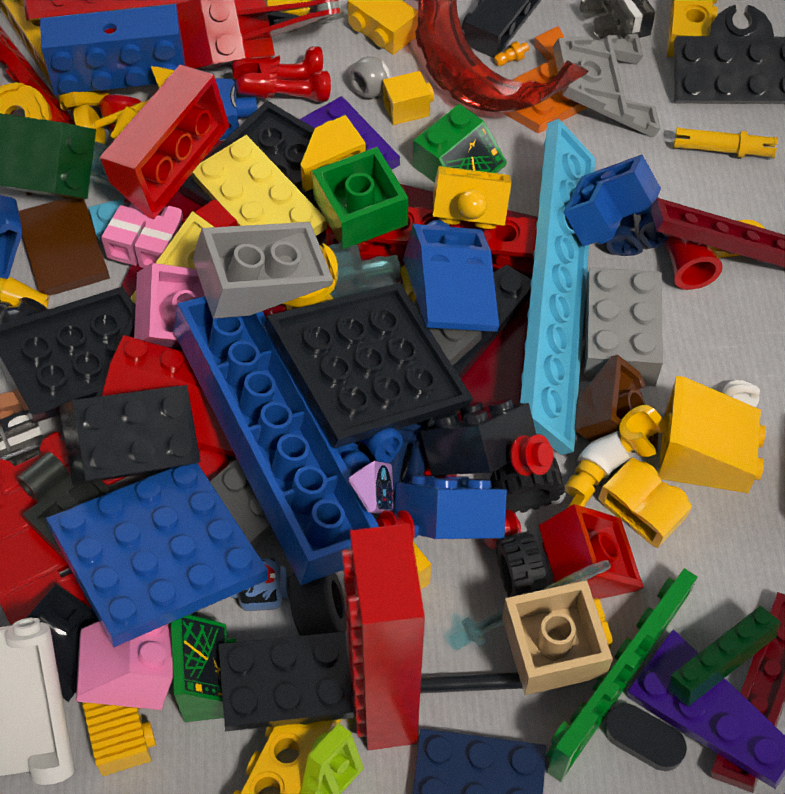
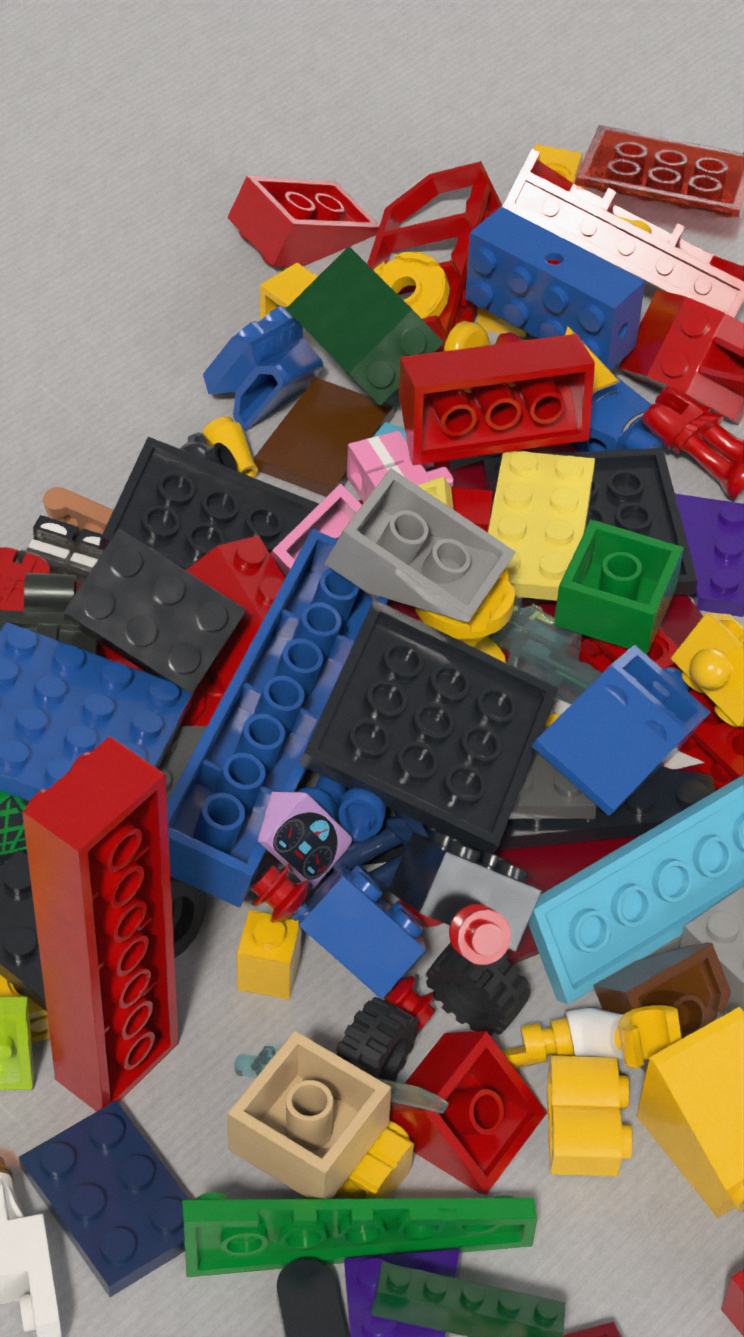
camera: 45 degrees right, 10 degrees down
yellow tile [59,92,109,111] -> none
yellow slope [301,115,366,192] -> none
black bar [420,672,523,694] -> none

